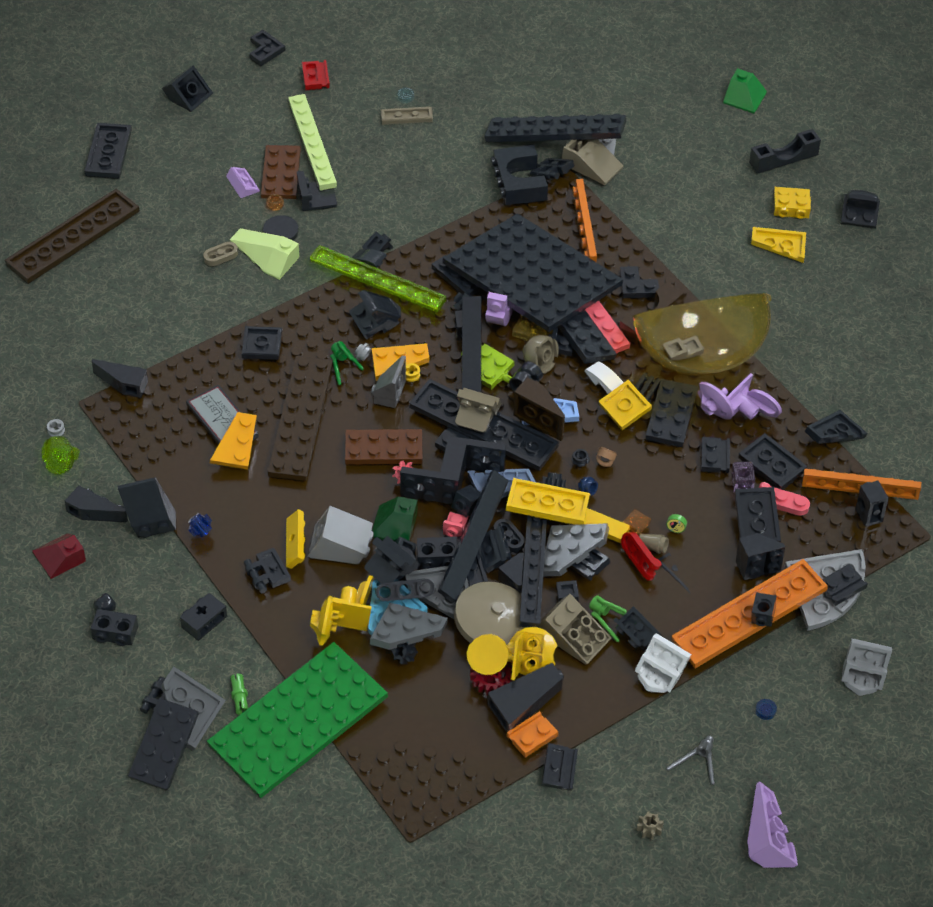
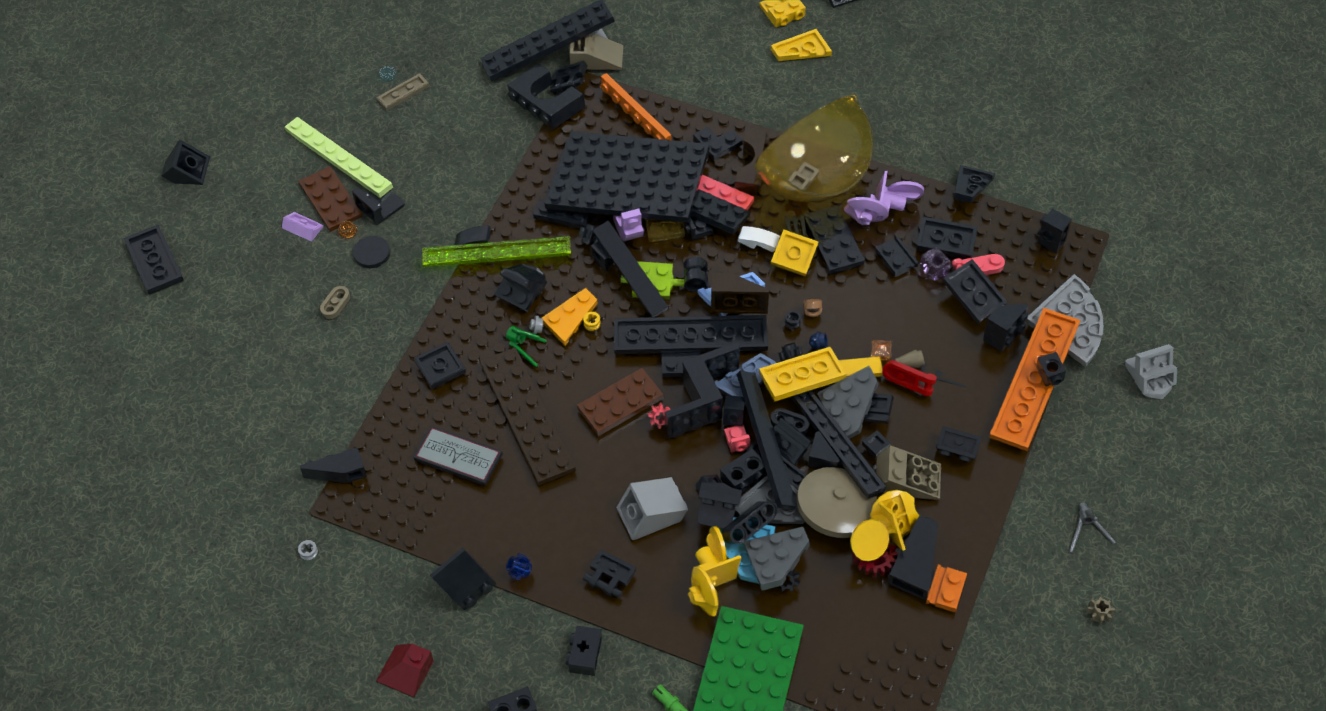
camera: 30 degrees left, 5 degrees up
dark brown plate [5,188,140,284] -> none
clear neon green tile [42,436,80,475] -> none
black slope [65,485,128,523] -> none
black piece [94,593,116,611] -> none
light orange wing [210,412,257,470] -> none
yellowish green wedge [230,229,299,280] -> none
black plate [249,30,286,66] -> none
yellow tile [286,509,305,569] -> none
red plate [302,60,330,90] -> none
black bracket [362,231,393,252] -> none
flat silver slope [371,355,406,408] -> none
dark green slope [372,497,417,541] -> none
dark tan piece [455,388,501,433] -> none
dark tan cylinder [523,335,558,373] -> none
black plate [541,743,578,791] -> none
bright green plant [589,595,627,642] -> none
white piece [635,633,691,693] -> none
tile [666,514,687,533] -> none
lavender wedge [748,782,798,868] -> none
clear blue tile [755,699,777,720] -> none
orange plate [802,469,921,500] -> none
black plate [822,564,868,606] -> none

